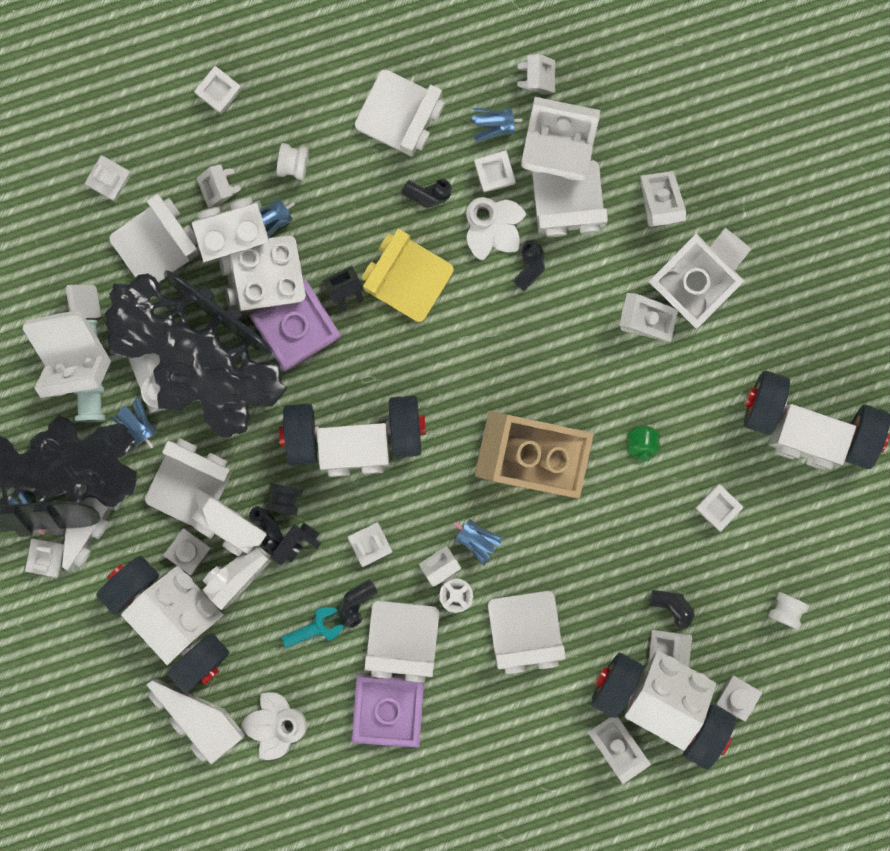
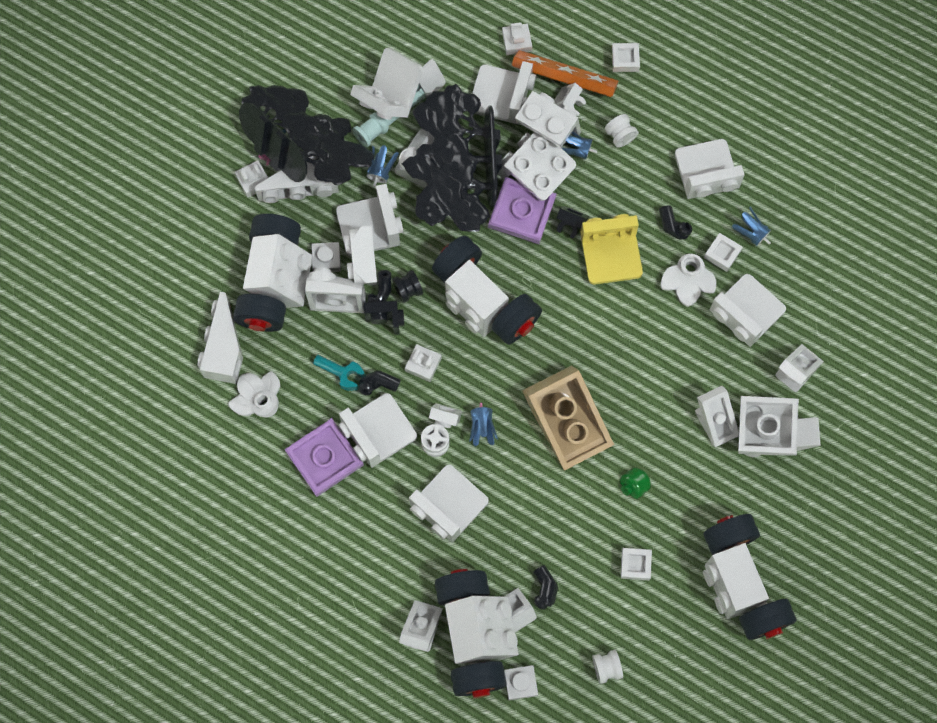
camera: 55 degrees right, 15 degrees down
black arm [512,240,545,292] -> none
white tile [517,54,555,94] -> none
white bracket [521,97,601,180] -> none
none -> orange tile [512,50,619,97]

